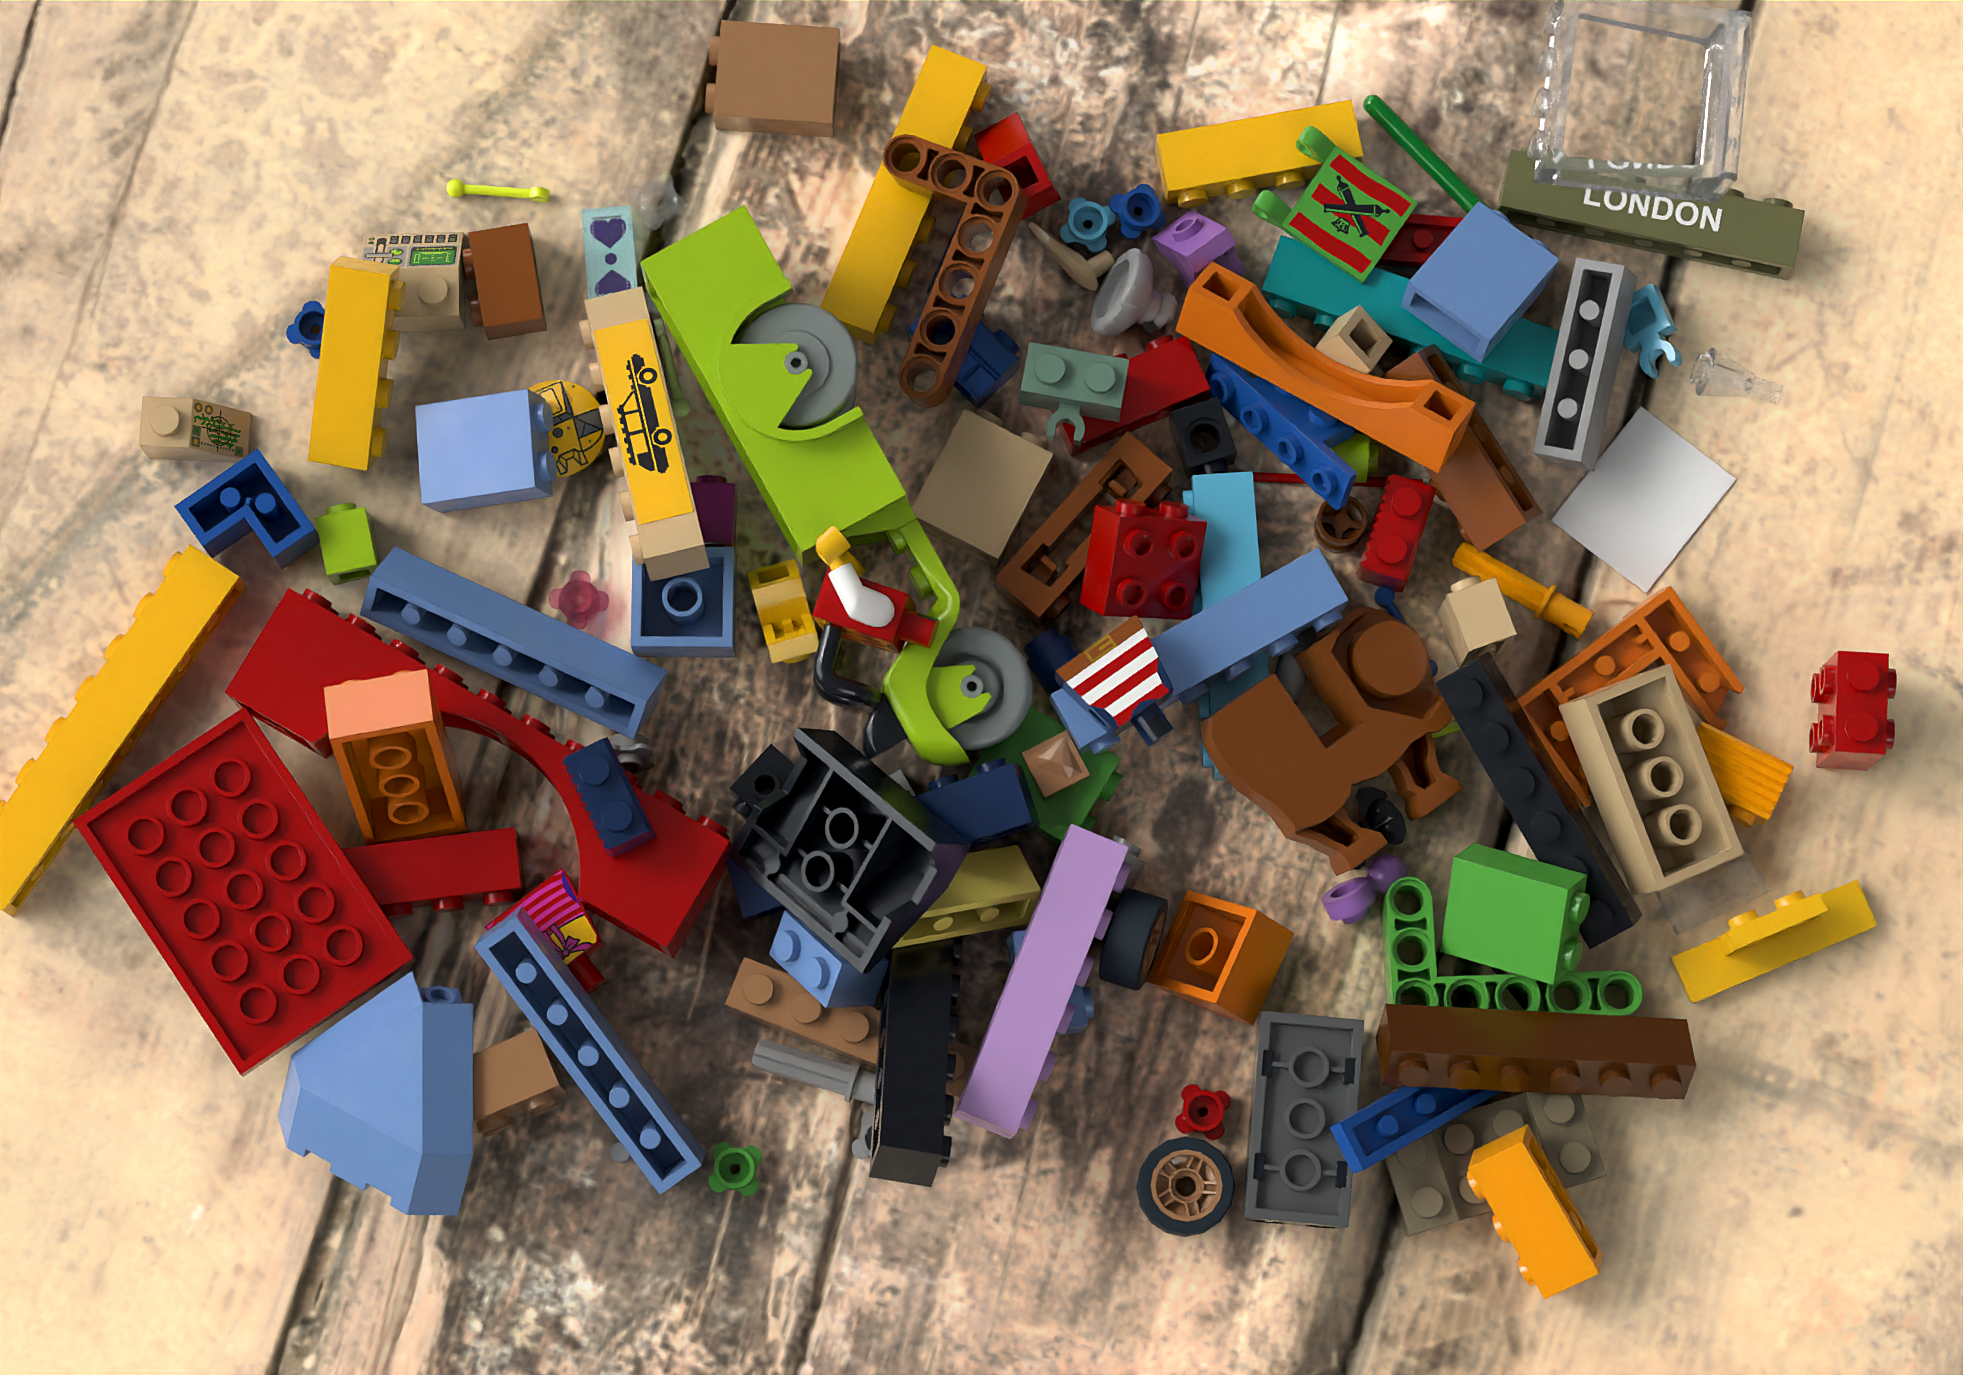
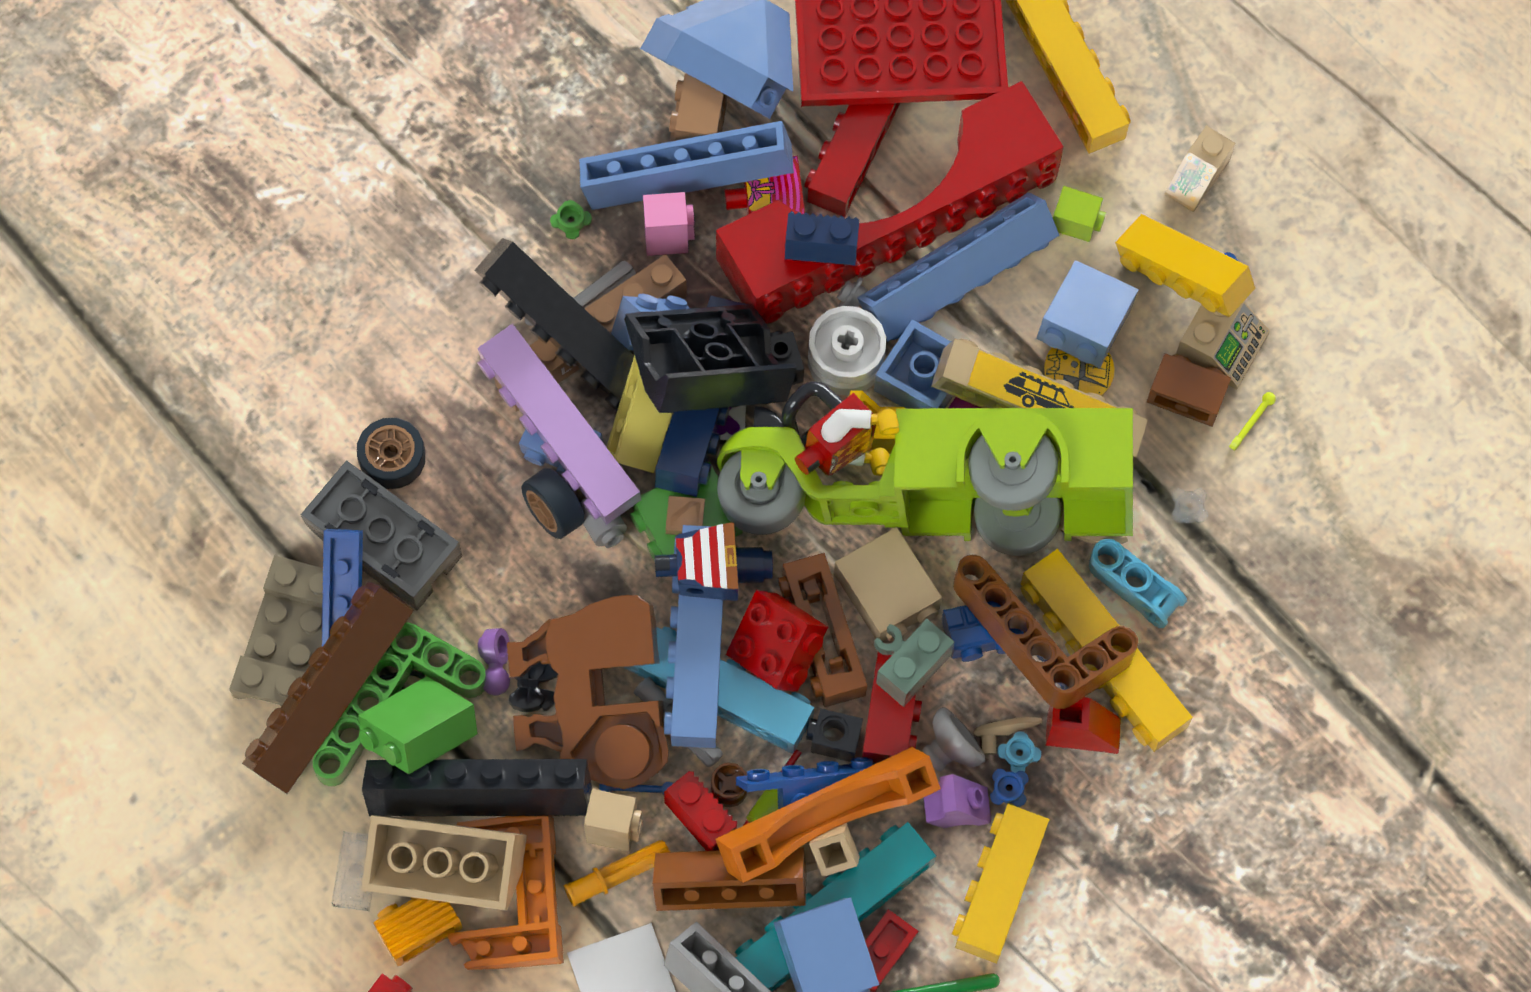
camera: 120 degrees right, 10 degrees down
blue brick [174,448,320,569] -> none
orange brick [324,669,468,846] -> none
clear pink plate [548,570,609,630] -> none
clear light blue tile [581,205,638,299] -> none
medium nougat brick [705,20,841,138] -> none
orange slope [1146,890,1294,1026] -> none
red plate [1175,1084,1231,1140] -> none
flag [1251,126,1418,284] -> none
light orange brick [1467,1124,1604,1299] -> none
yellow bracket [1670,879,1876,1003] -> none
none -> bright pink brick [643,192,694,256]
none -> white wheel [808,306,886,396]
none -> medium azure piece [1089,539,1187,629]

